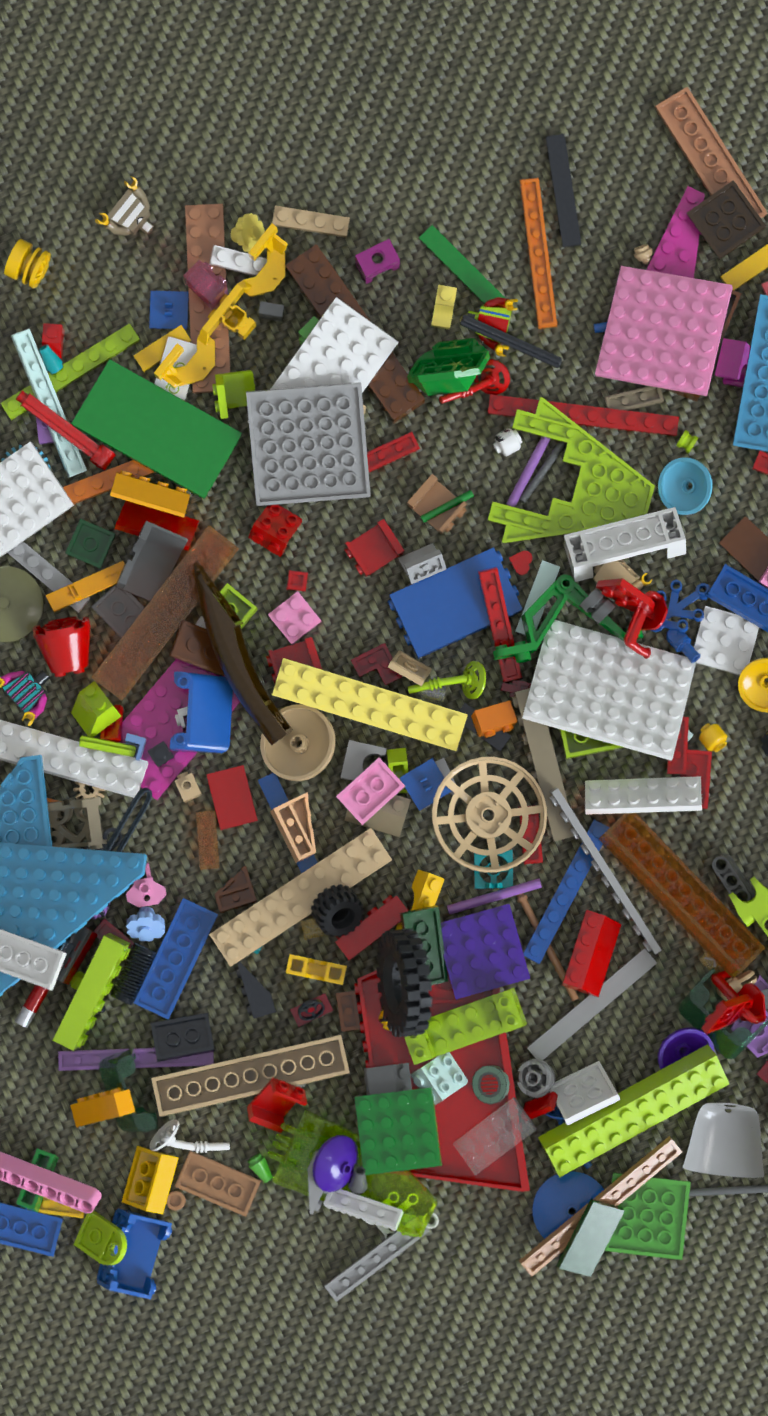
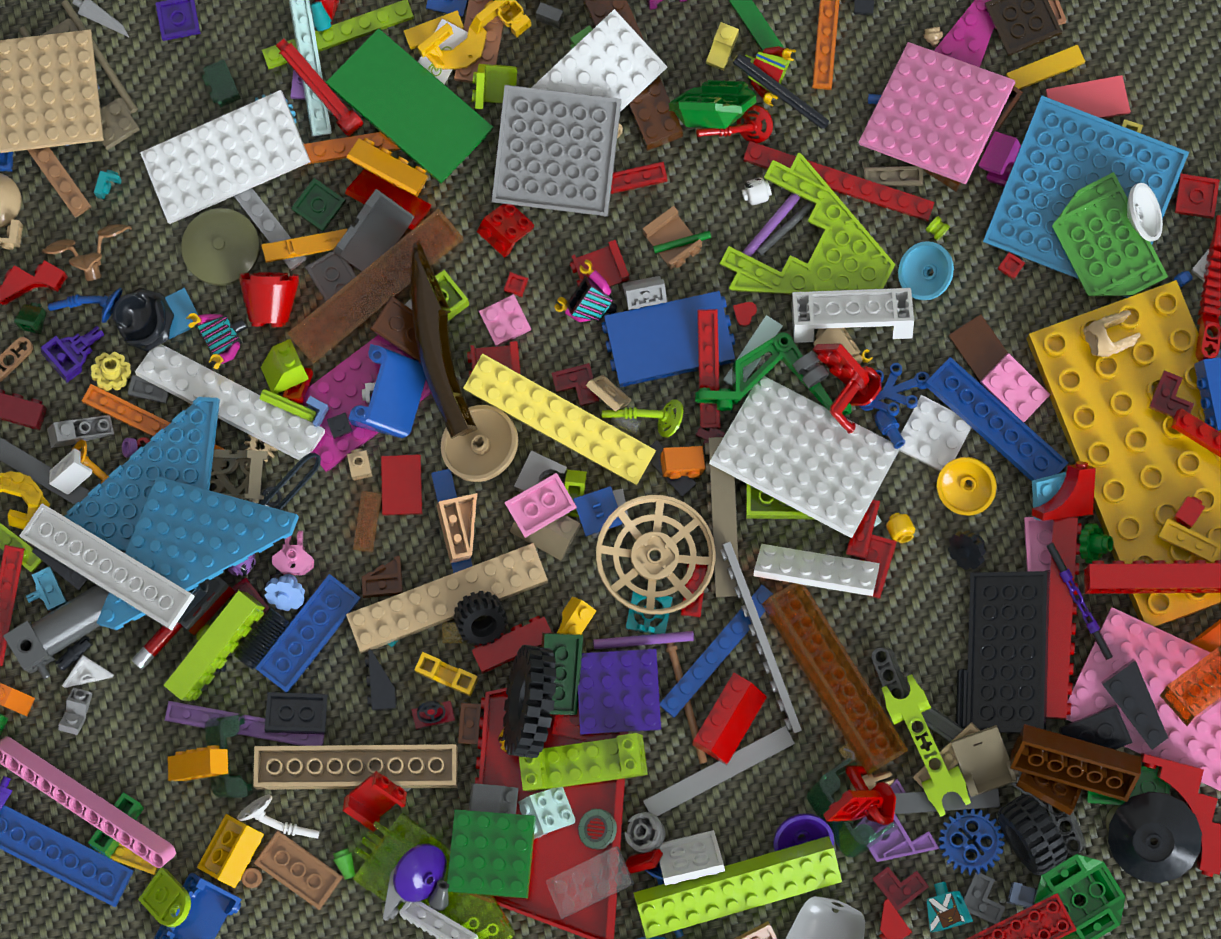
camera: 20 degrees right, 5 degrees down
none -> torso [554,260,617,322]

